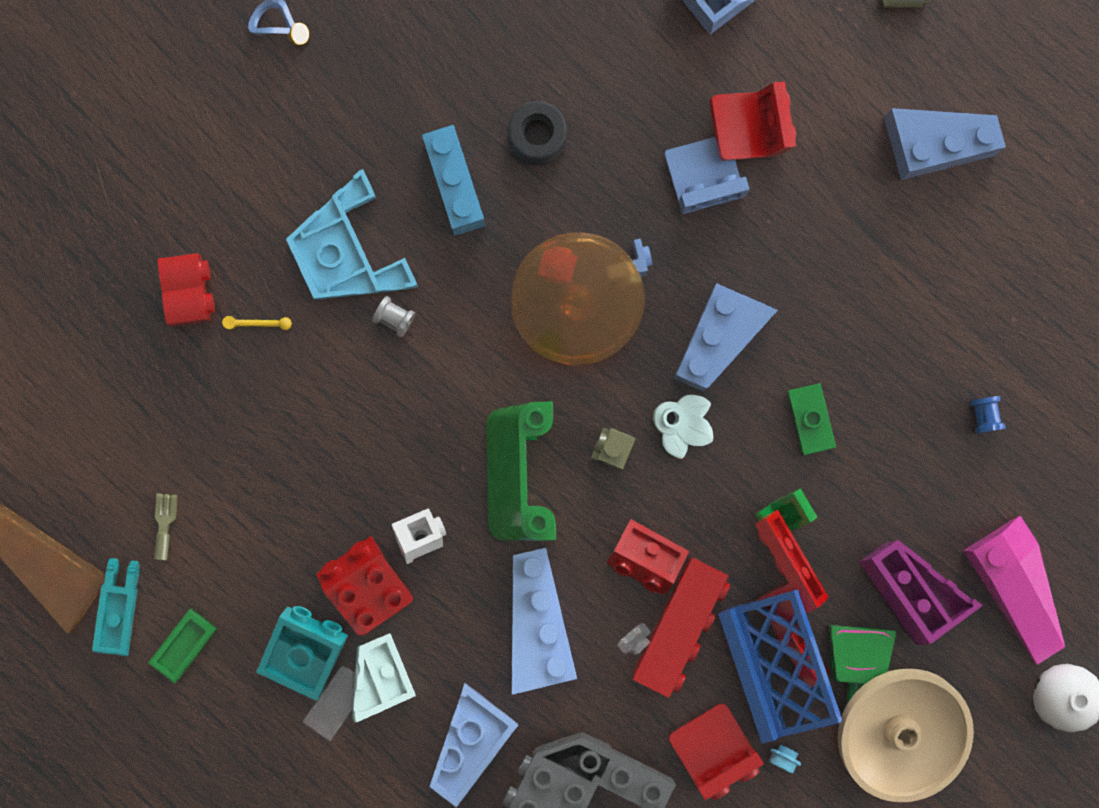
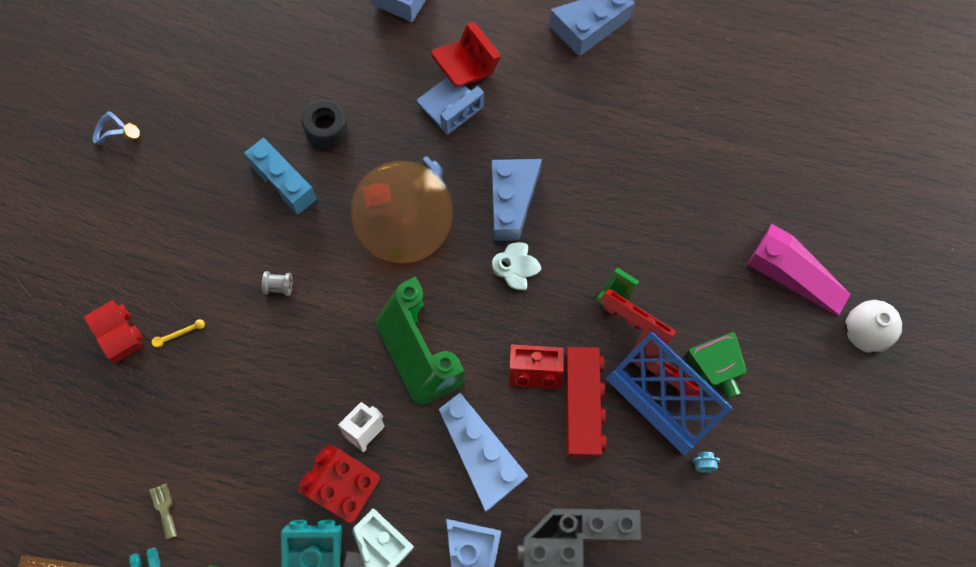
camera: 25 degrees left, 15 degrees down
medium azure wing [286,169,418,300] -> none
olive brick [591,427,636,471] -> none
clear plate [617,623,652,656] -> none
red bracket [669,703,764,800] -> none
green plate [787,383,836,456] -> none
tan dish [838,669,974,802] -> none
magenta wedge [859,540,983,645] -> none
blue bush [970,396,1006,433] -> none

